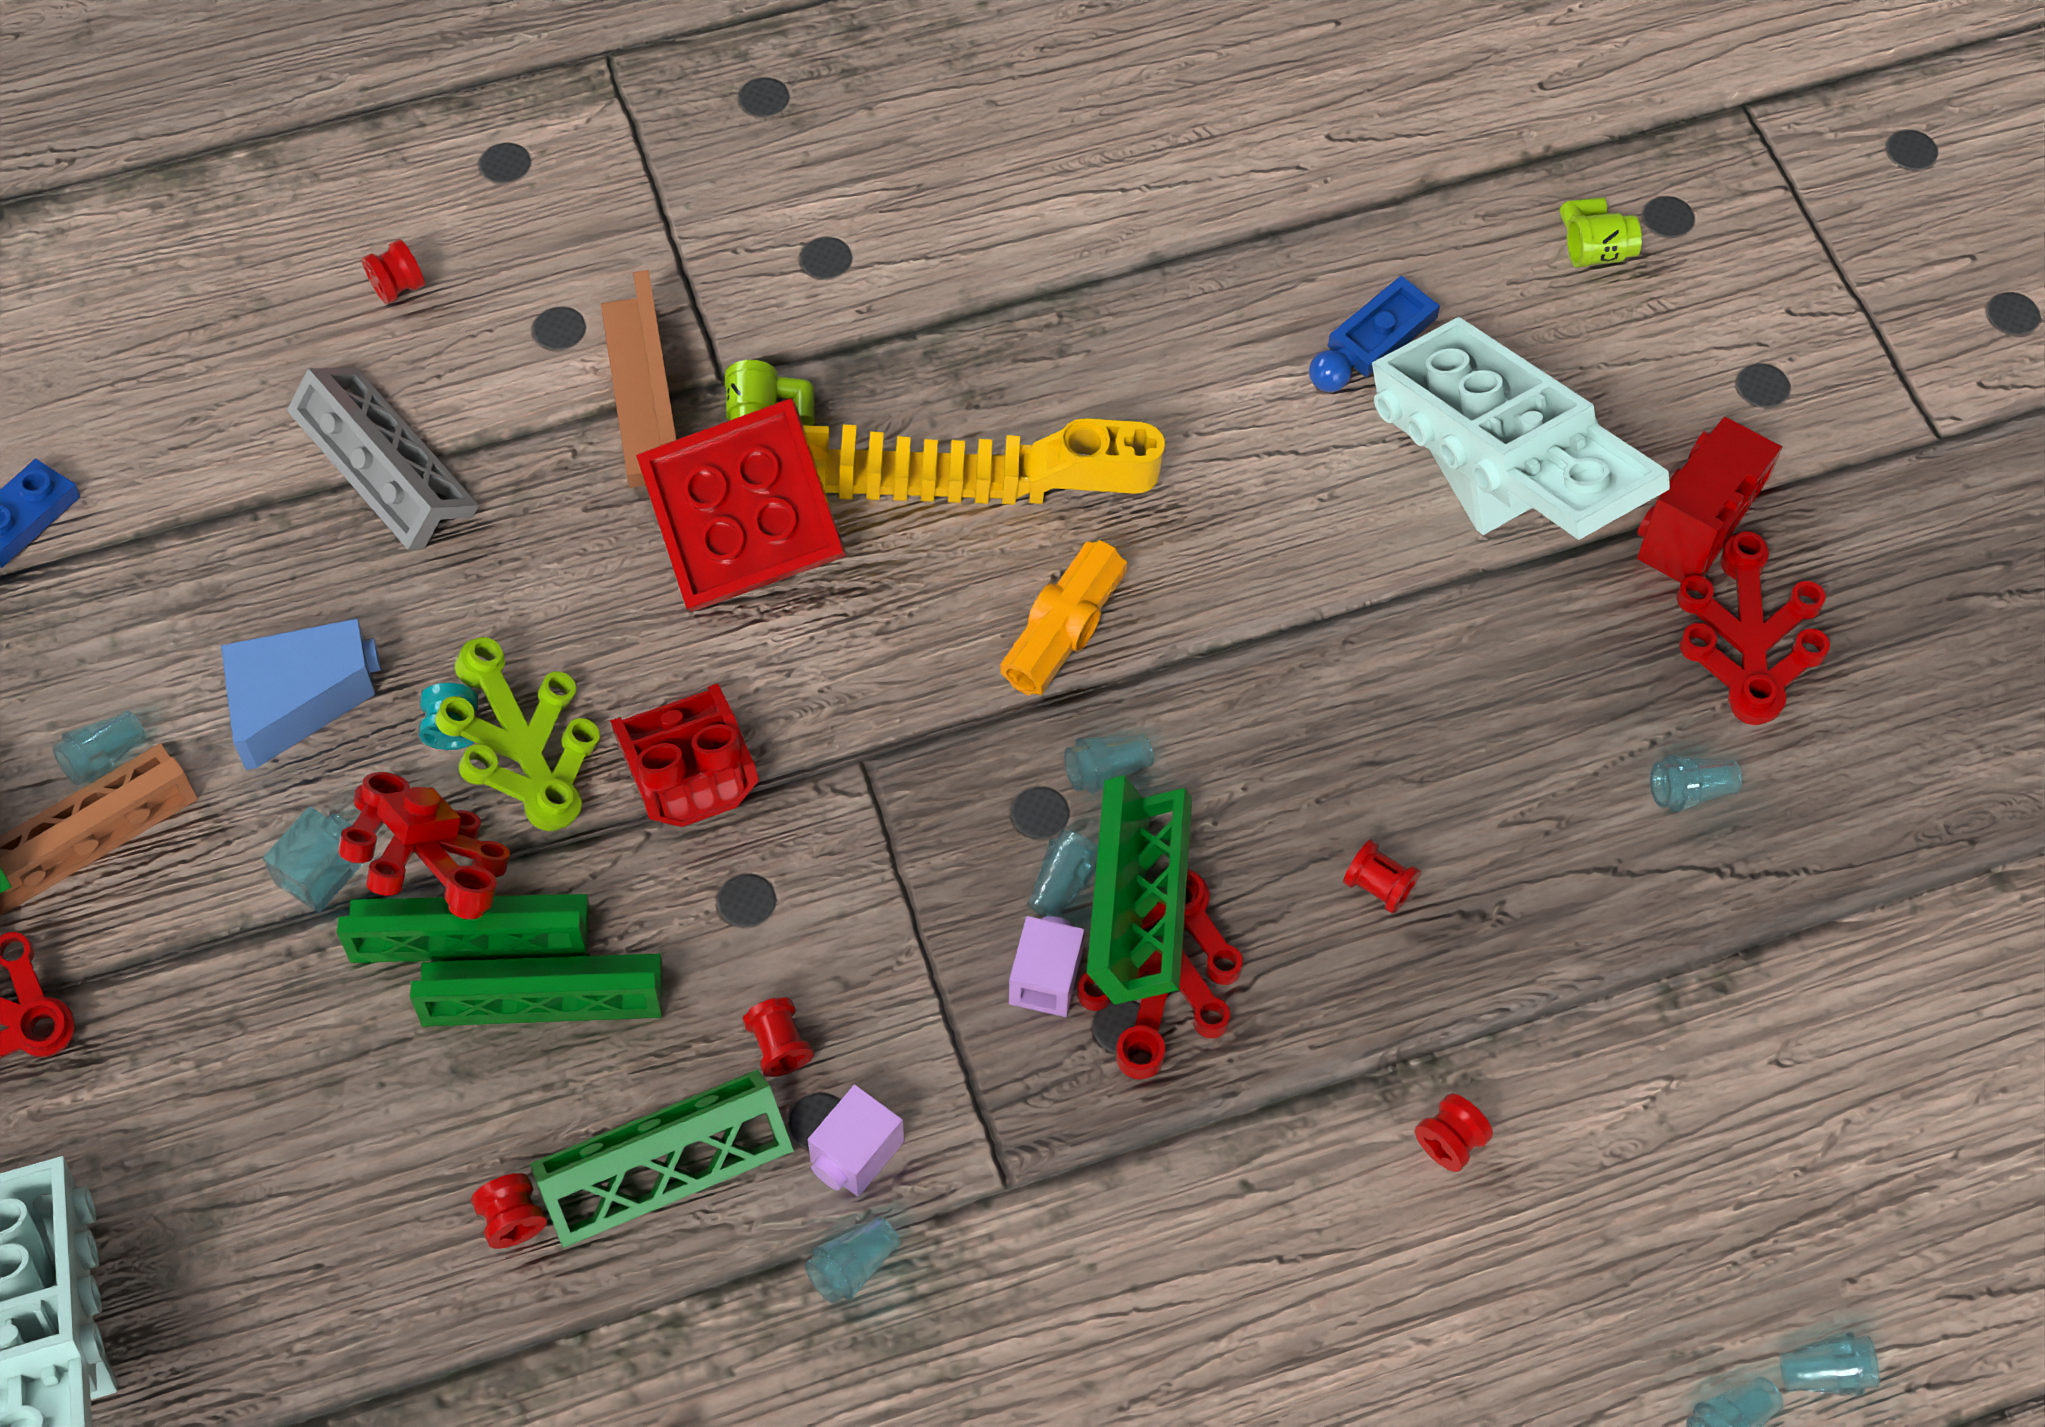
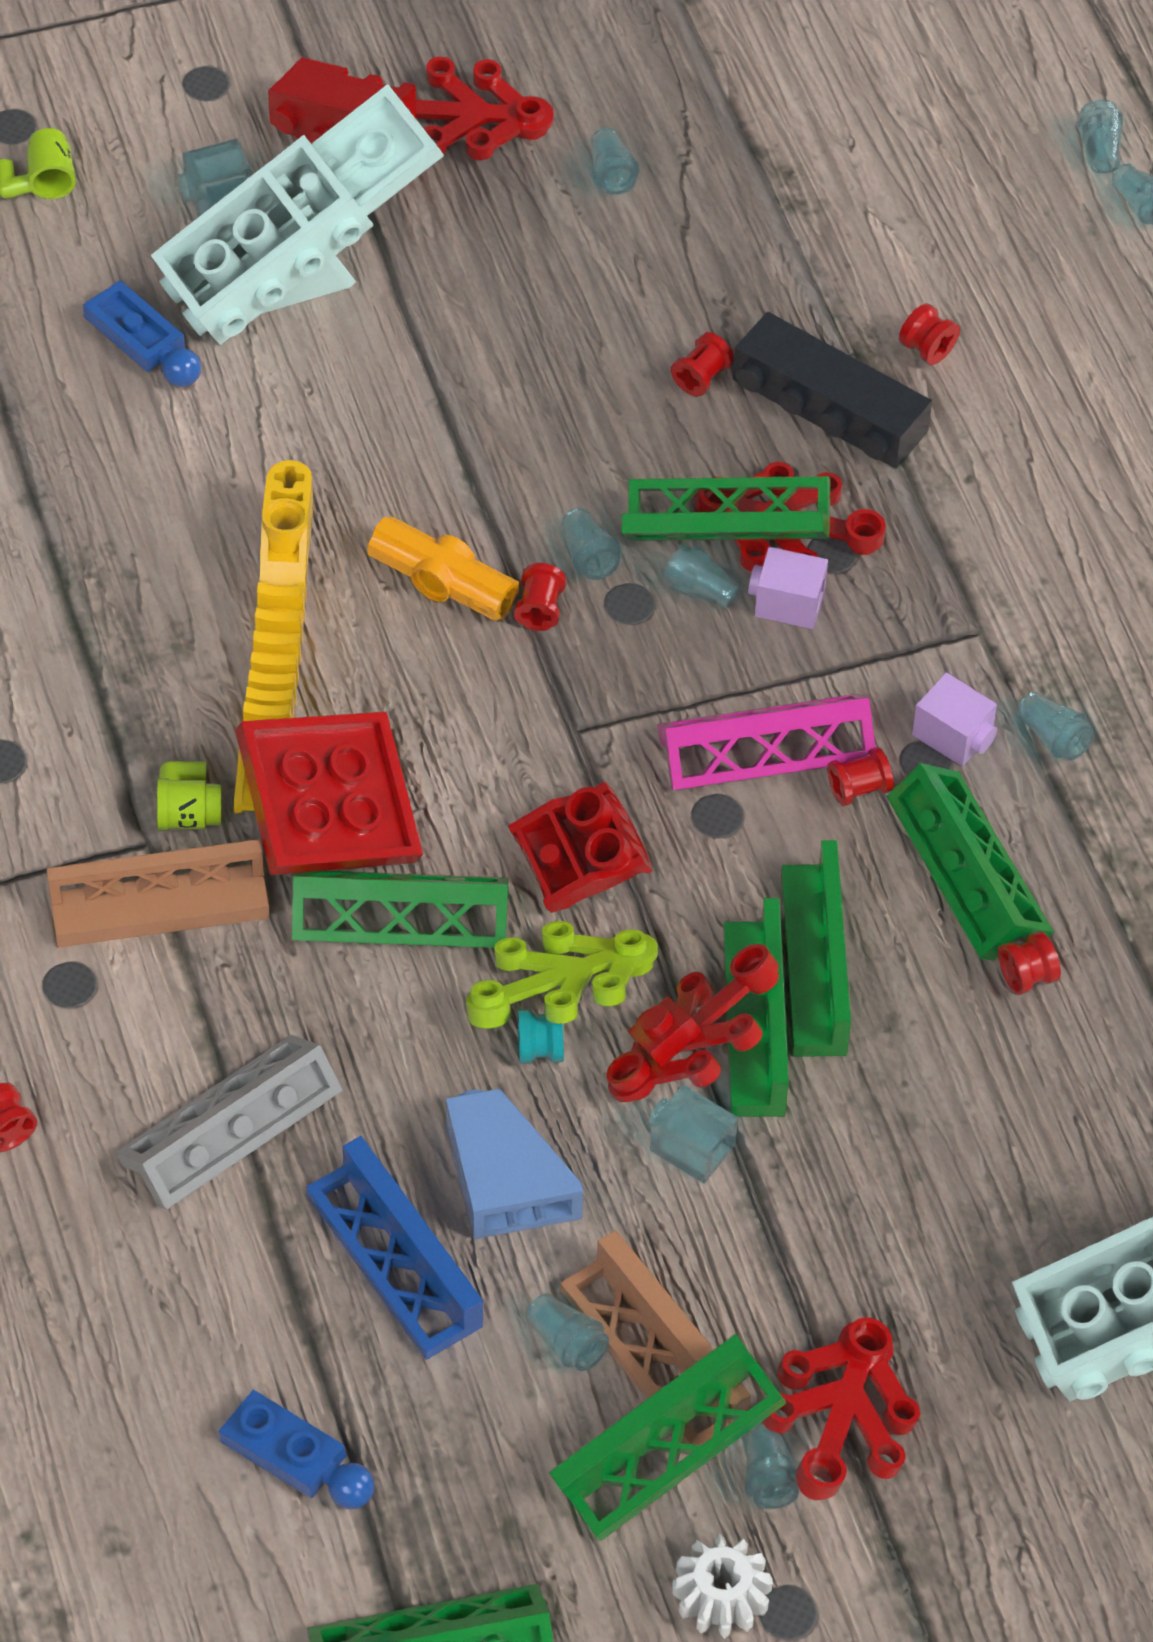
camera: 90 degrees left, 5 degrees down
none -> clear light blue brick [177,138,252,217]
none -> green fence [292,871,509,948]
none -> blue fence [306,1136,483,1360]
none -> red bush [514,563,567,631]
none -> dark pink fence [657,693,875,790]
none -> black brick [732,311,932,469]

